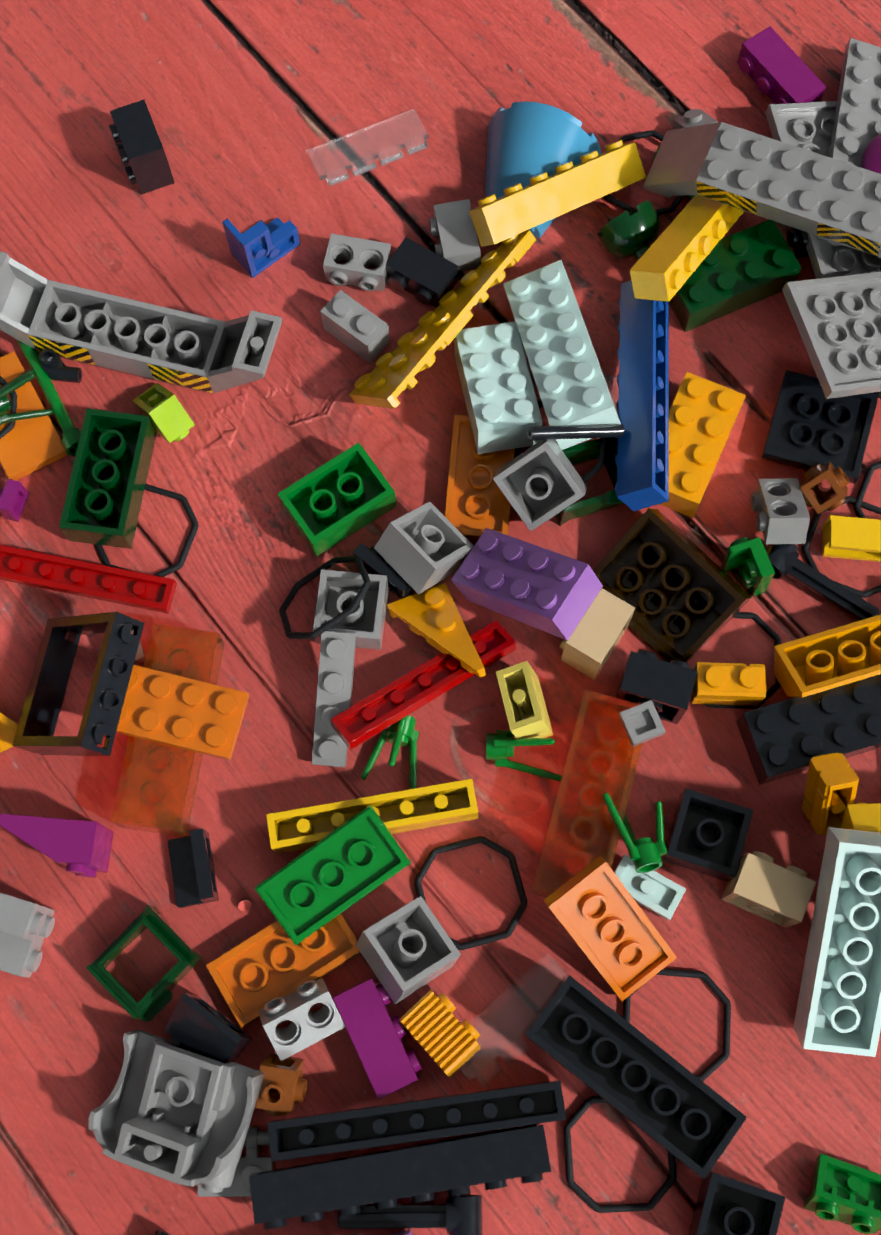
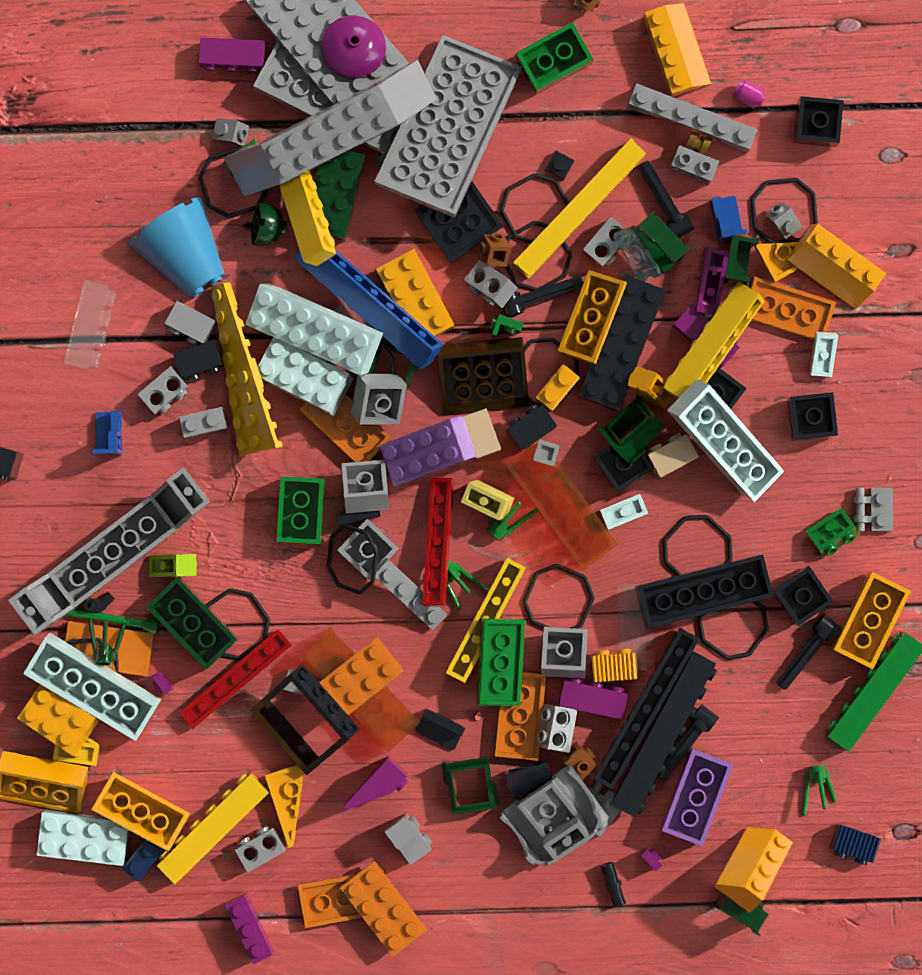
camera: 60 degrees left, 15 degrees up
light orange wing [387,583,486,678] -> none
yellow brick [469,140,646,247] -> none
black piece [527,424,624,440] -> none
orange plate [544,855,677,1001] -> none
green plant [602,792,667,873] -> none
none -> dark green piece [598,395,666,464]

